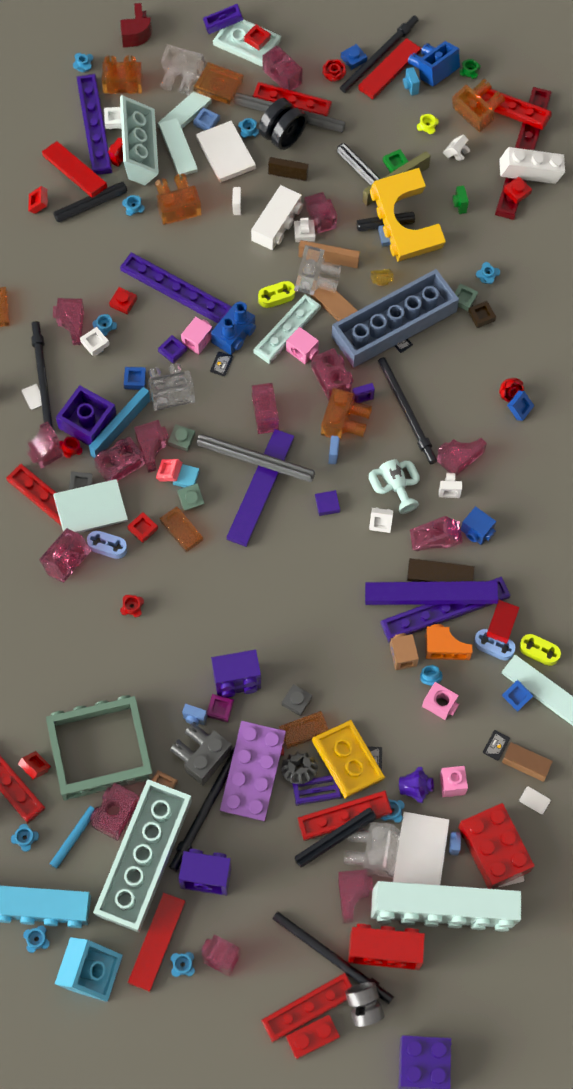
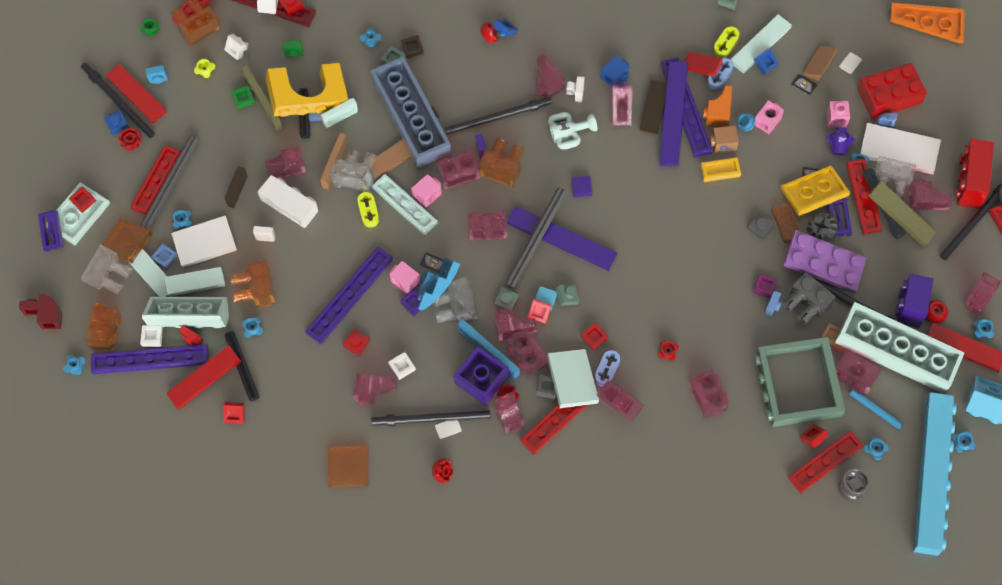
camera: 80 degrees left, 0 degrees up
dark azure plate [92,314,117,336] -> none
blue plate [124,367,146,390] -> none
clear orange tile [160,506,203,552] -> none
blue brick [211,301,256,355] -> none
dark purple brick [211,649,261,698] -> none
black wheel [258,98,307,150] -> none
clear pink brick [263,45,303,91] -> none
white tile [294,218,315,242] -> none
medium blue tile [328,435,340,464] -> none
axle [337,143,381,185] -> none
white tile [369,507,393,533] -> none
clear yellow plate [370,269,394,286] -> none
light aqua brick [371,881,521,932] -> none
blue brick [408,41,460,87] -> none
none -> light aqua tile [321,98,358,128]
none -> dark azure slope [418,257,460,310]
none -> clear pink brick [689,370,730,419]
none -> yellow tile [700,157,741,182]
none -> olive tile [868,181,936,247]
none -> red plate [926,300,948,323]

